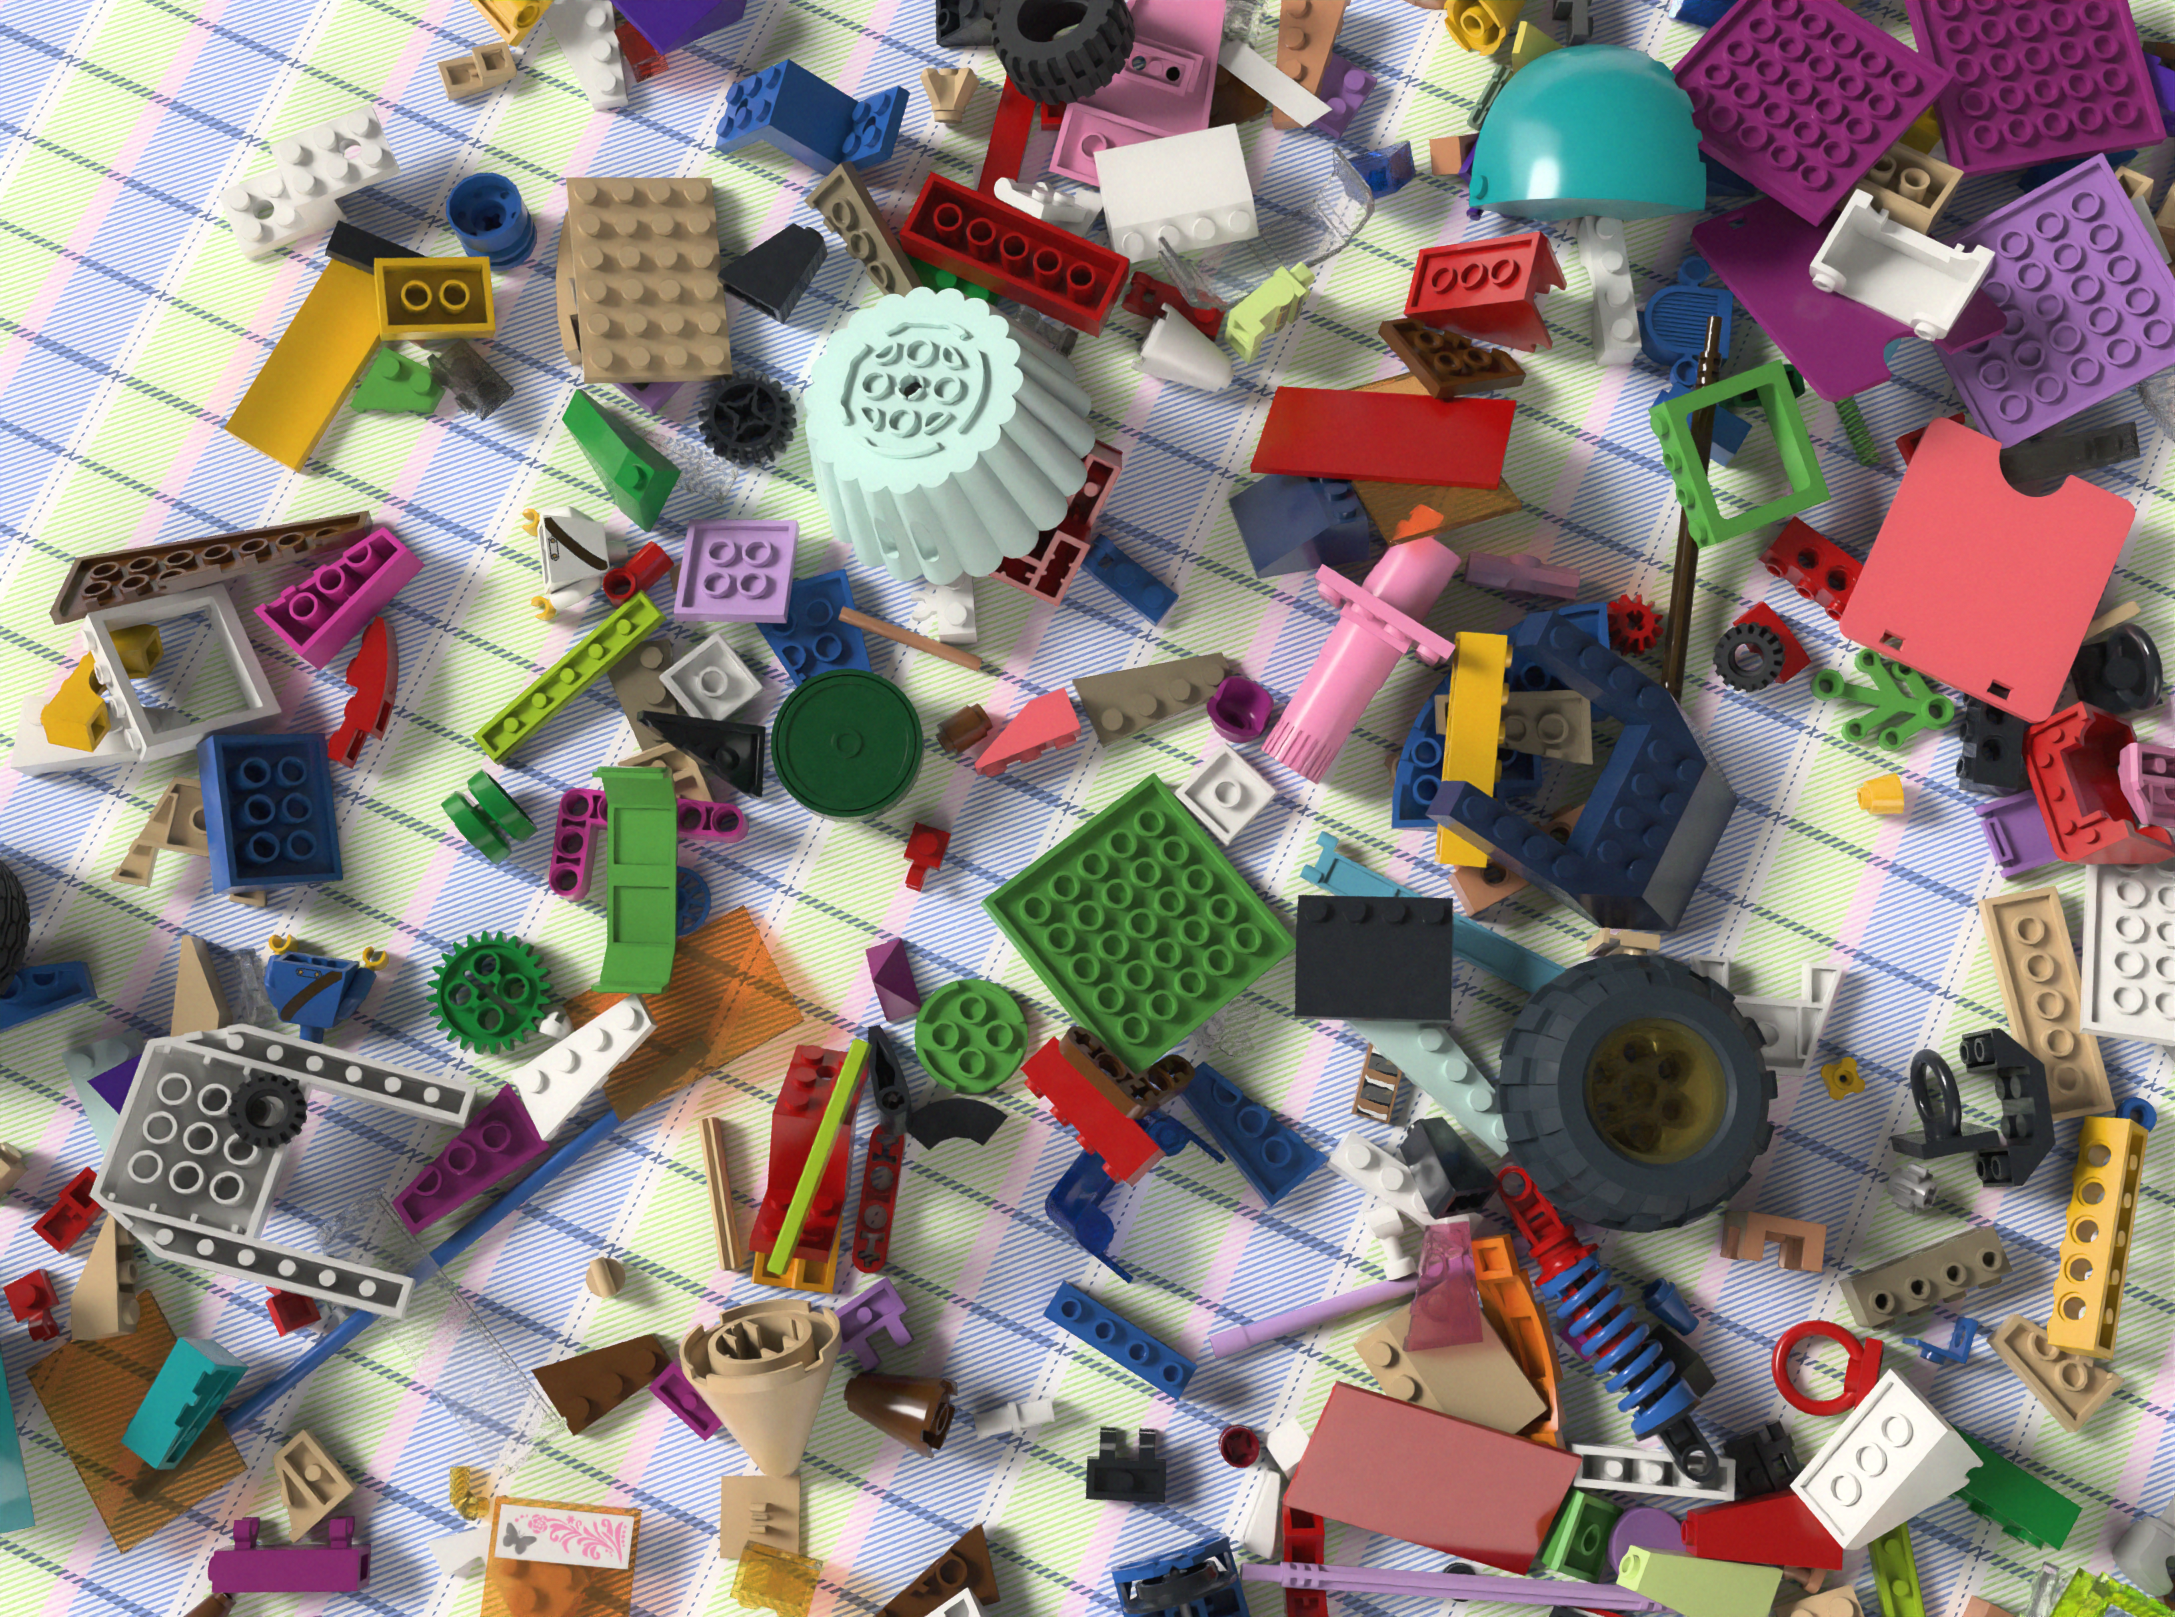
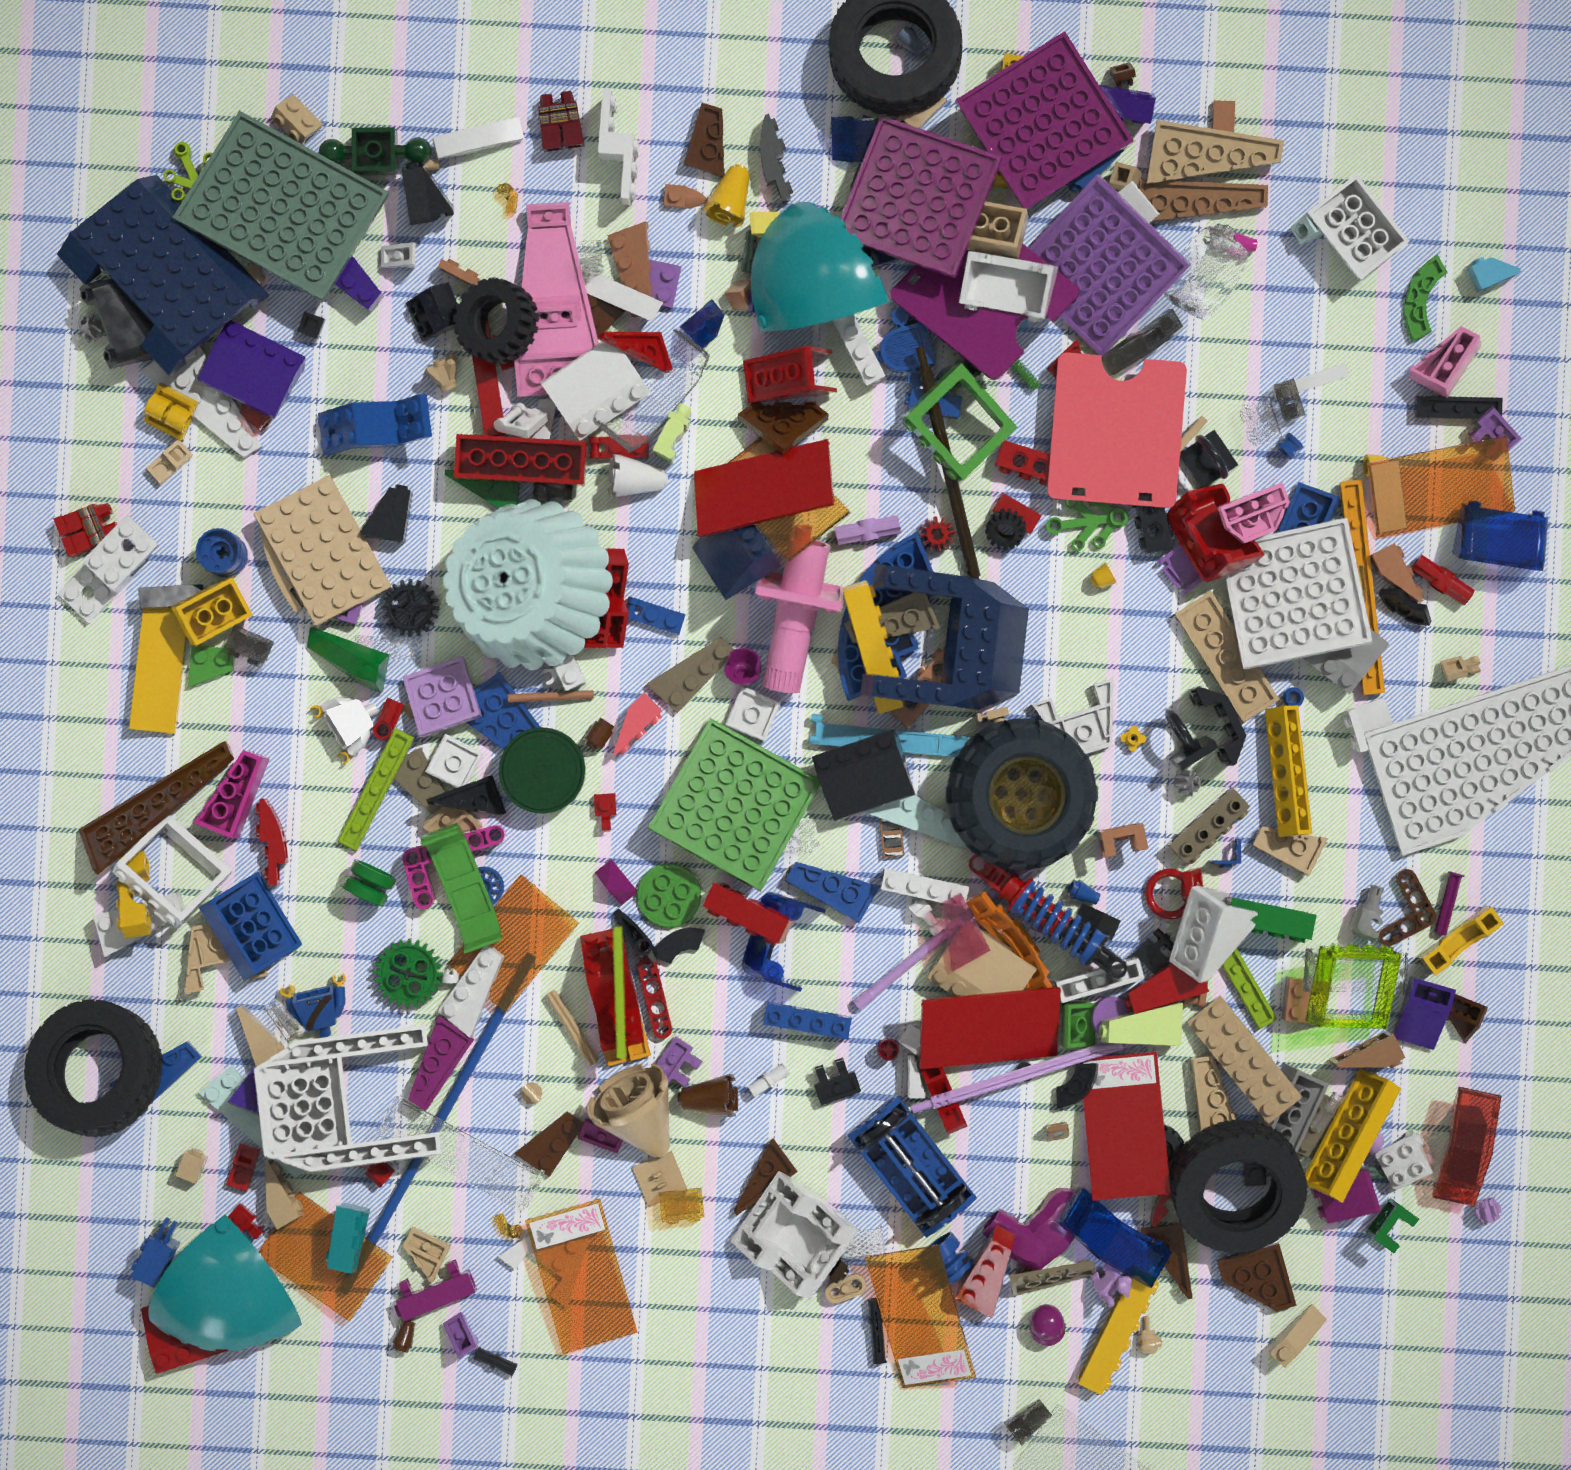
camera: 20 degrees left, 10 degrees up
black tyre [228,1073,308,1149] -> none
dark tan wing [804,160,924,298] -> none
reddish brown beam [1059,1026,1195,1120] -> none
black slope [1399,1117,1502,1220] -> none
none -> red hips [53,503,117,558]
none -> red wing [599,331,673,373]

